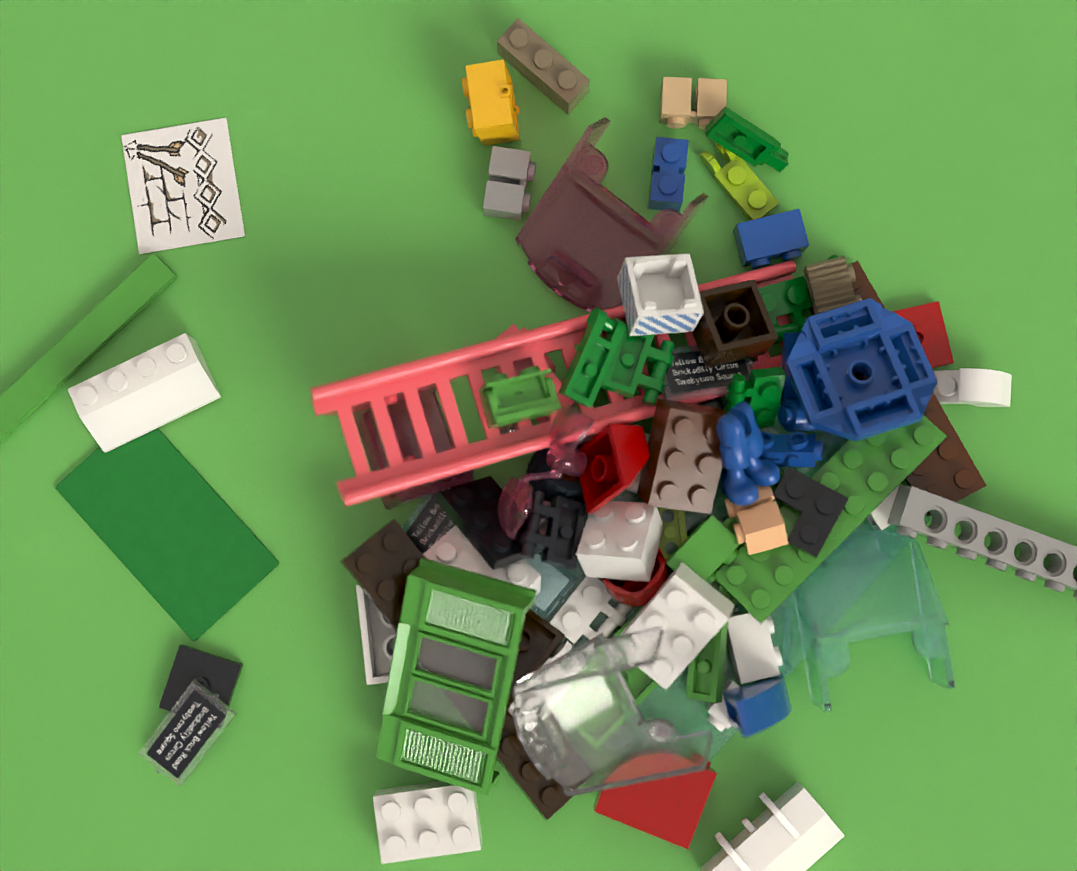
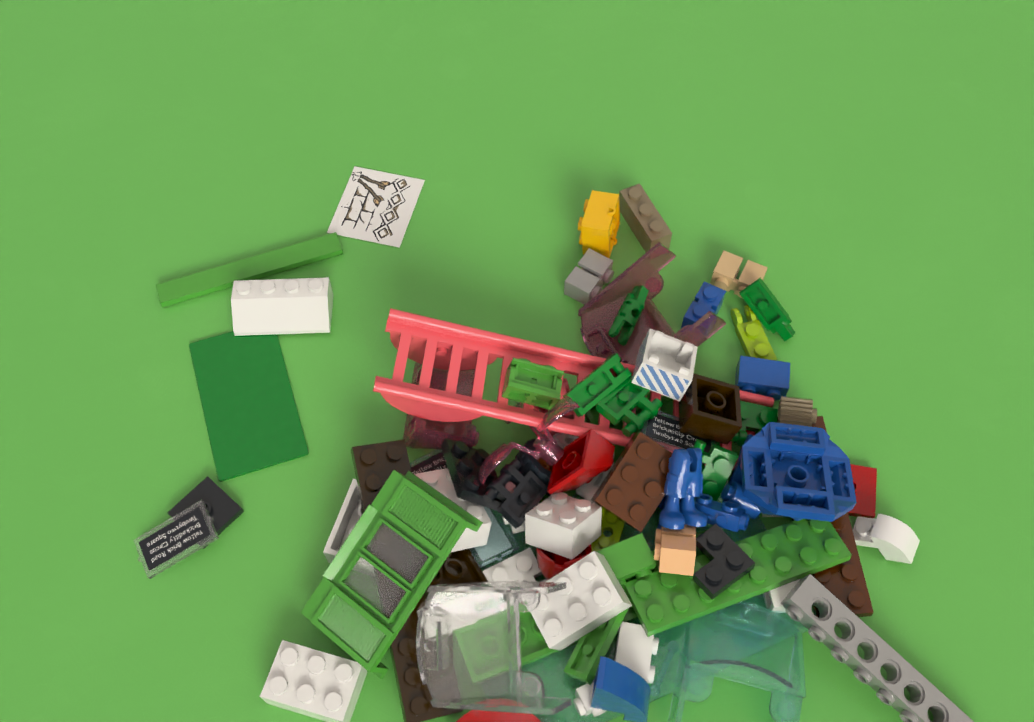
camera: 20 degrees right, 25 degrees down
none -> green hinge [608,285,649,346]

